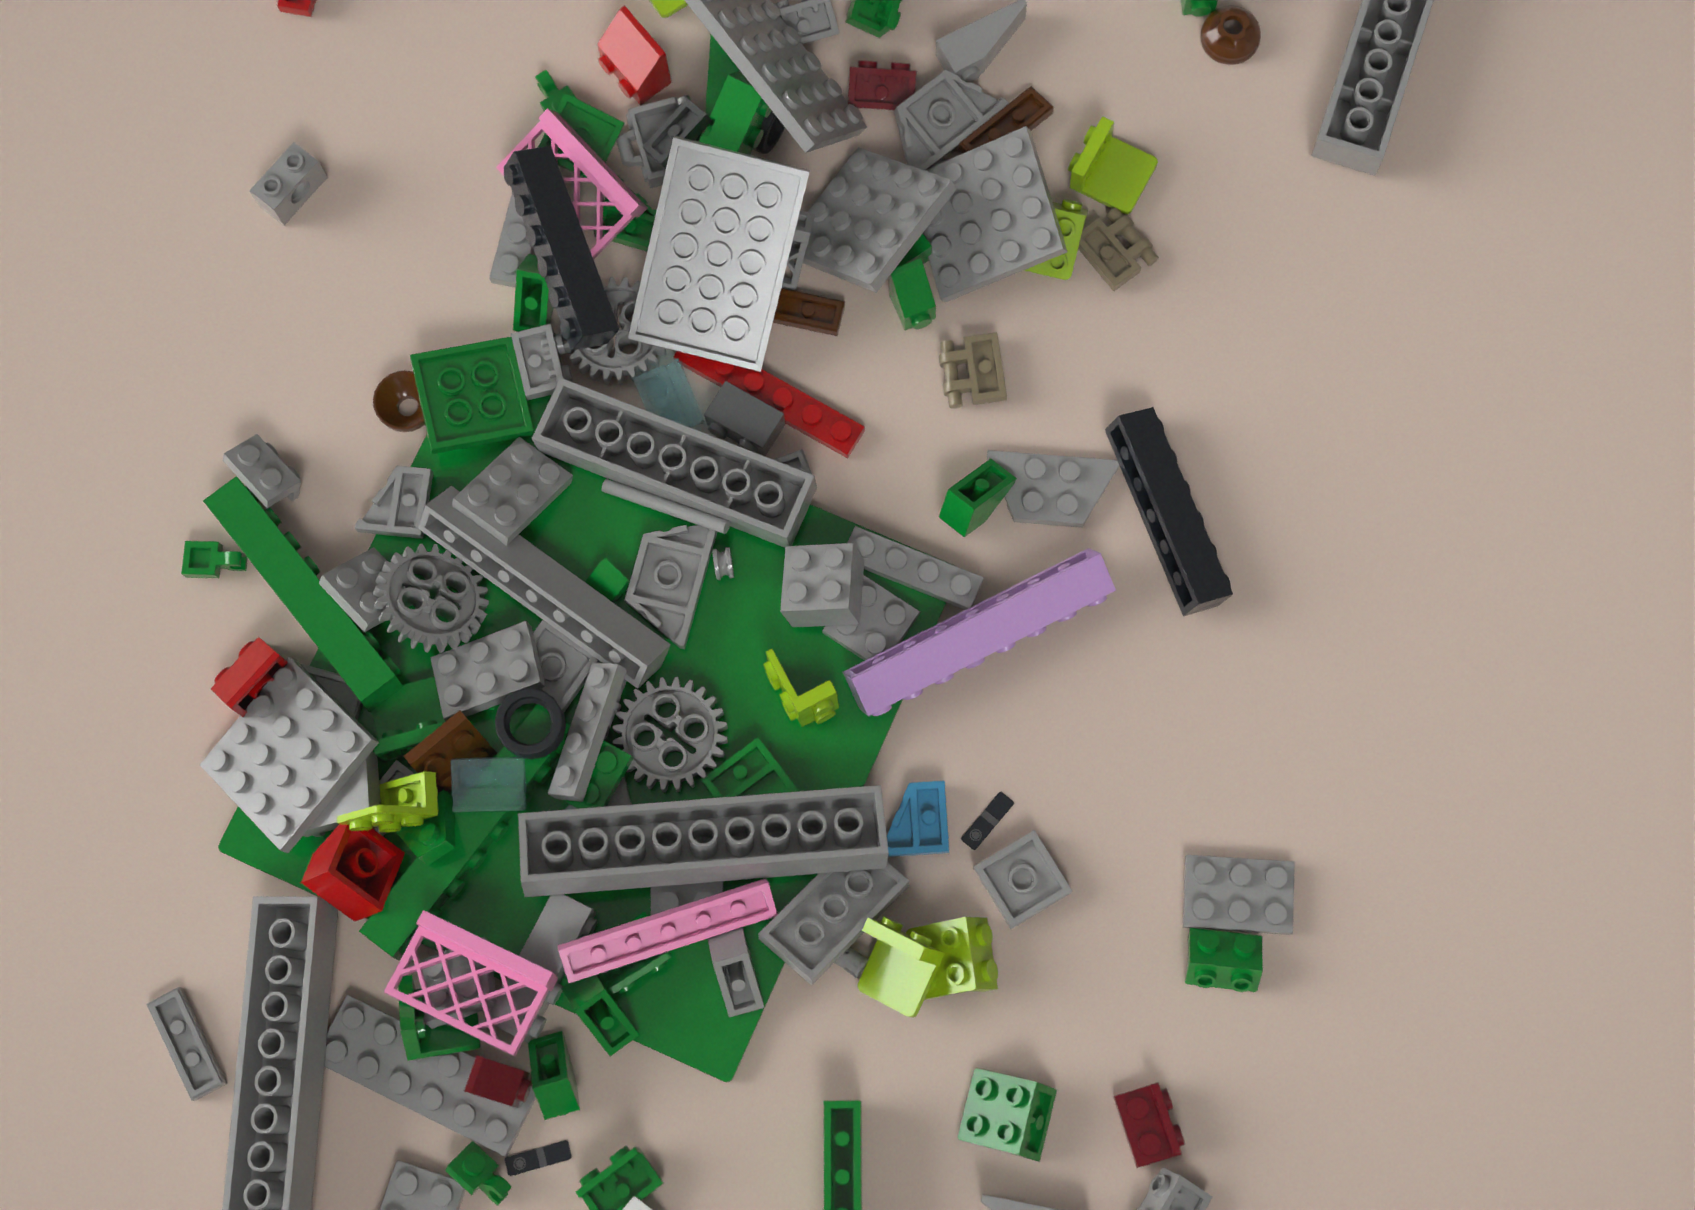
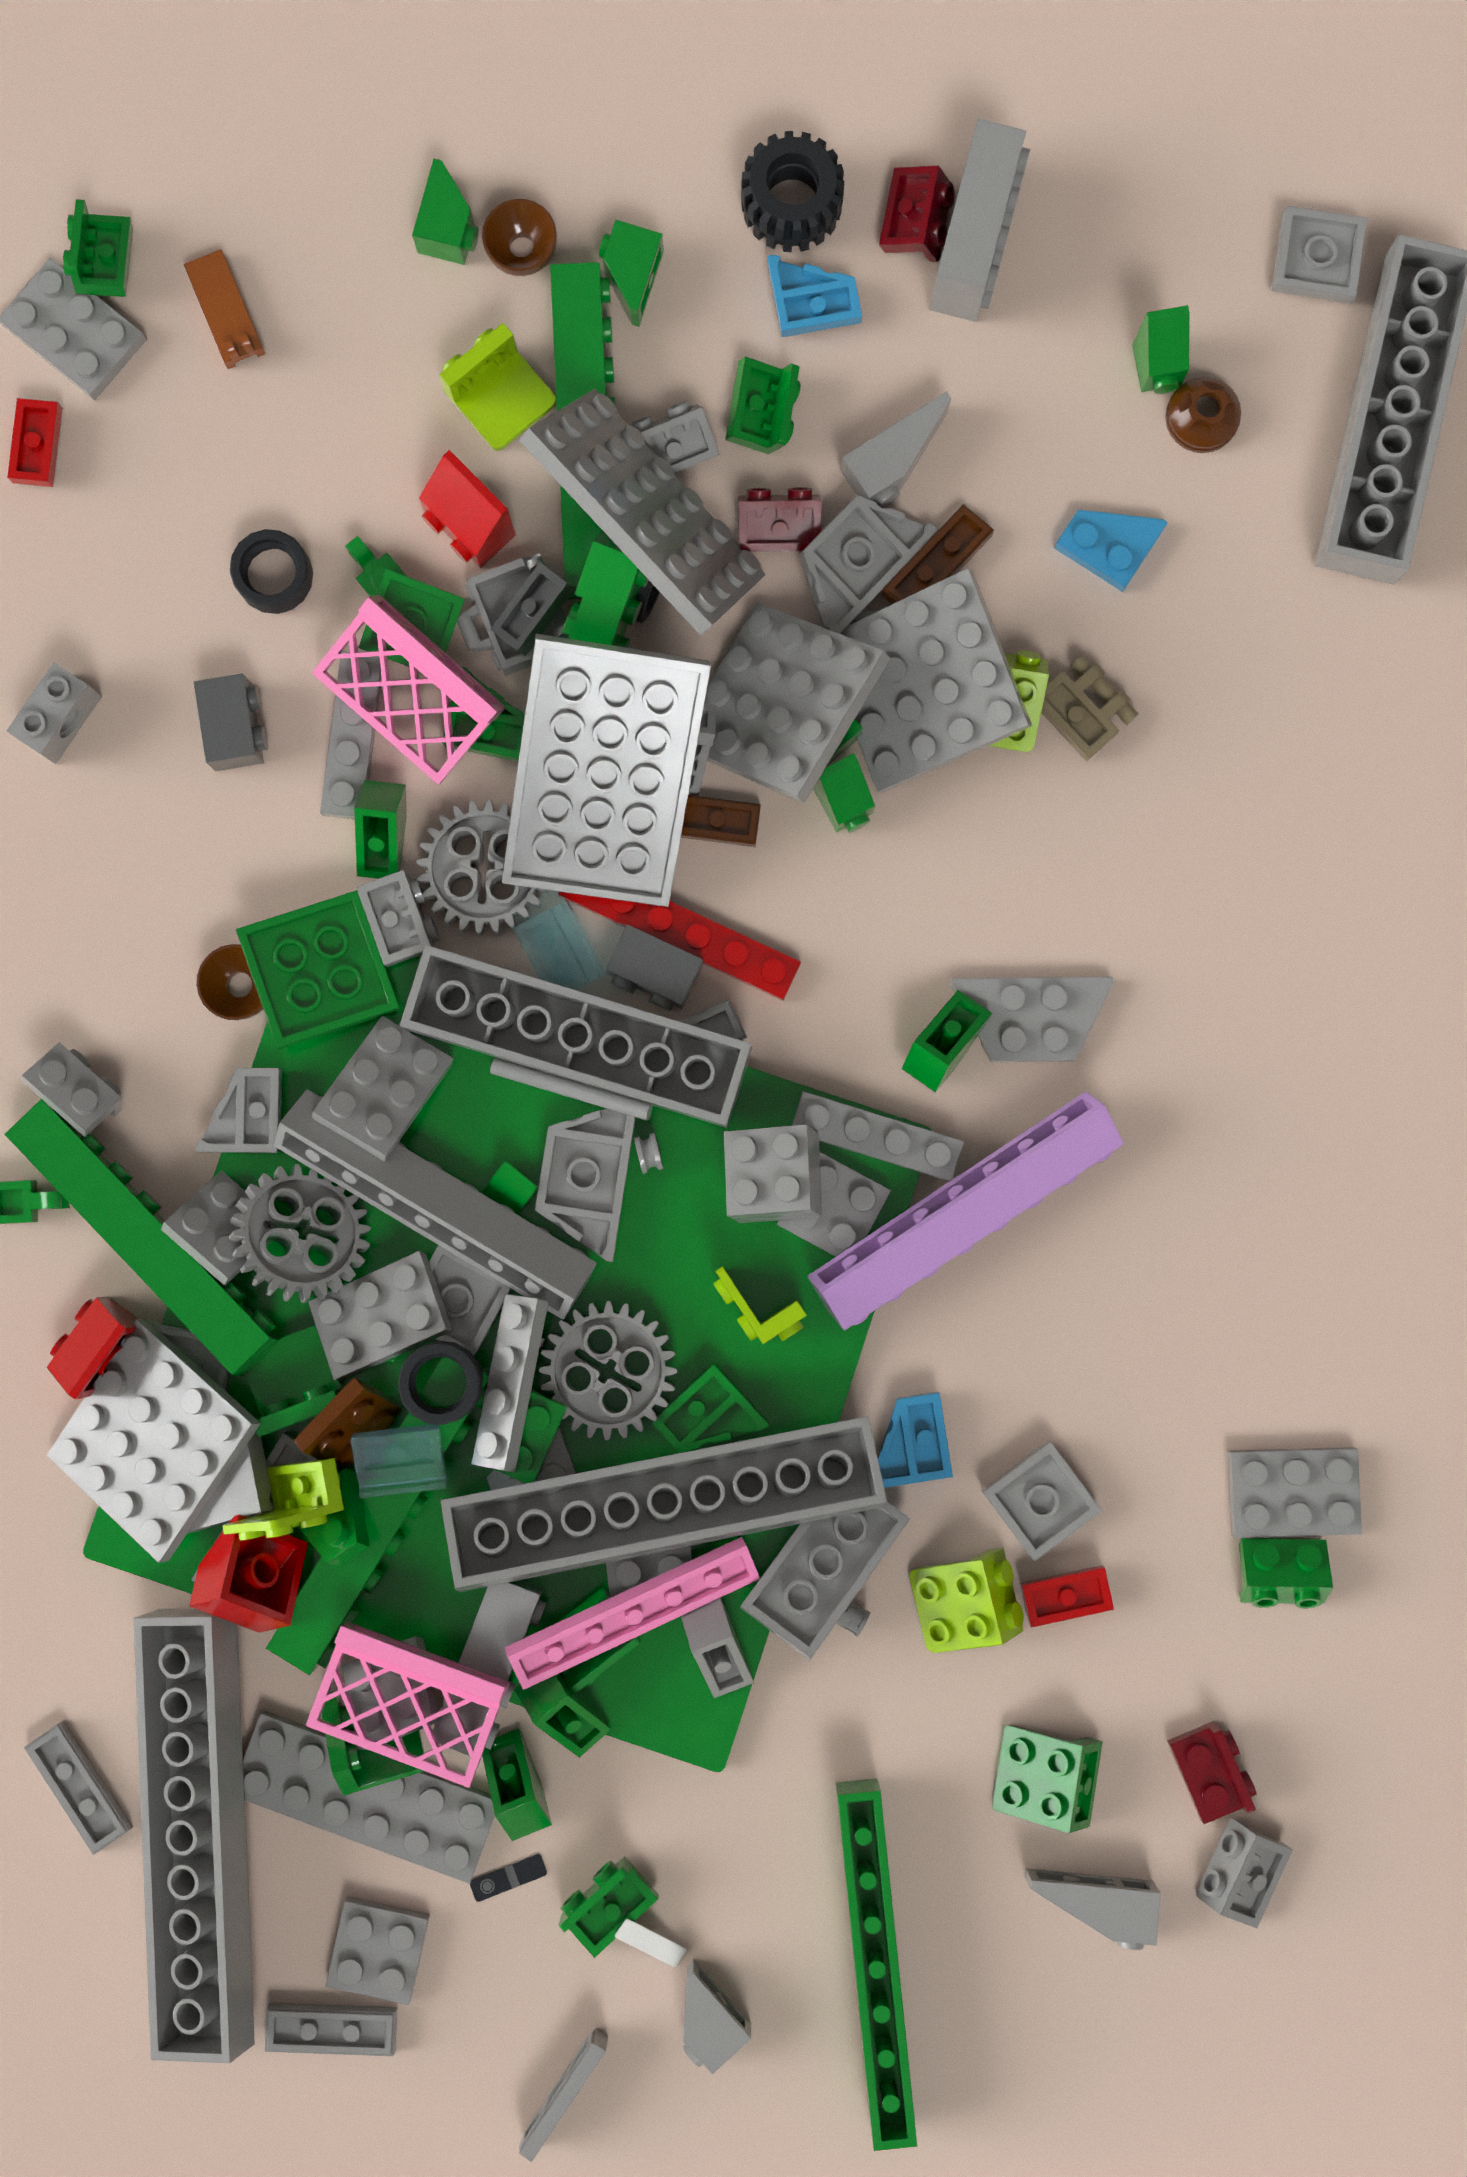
camera: 10 degrees left, 10 degrees up
green plate [445,1141,512,1205] -> none
dark red slope [464,1055,532,1108] -> none
black brick [503,146,620,351] -> none
lime bracket [857,916,945,1018] -> none
dark tan plate [938,332,1007,409] -> none
black sticker [961,792,1014,850] -> none
lime bracket [1068,116,1158,214] -> none
black brick [1105,407,1233,616] -> none
none -> dark grey brick [193,673,268,771]
none -> black tyre [230,529,313,614]
none -> red plate [1020,1565,1114,1628]
none -> dark azure wing [1054,510,1168,592]

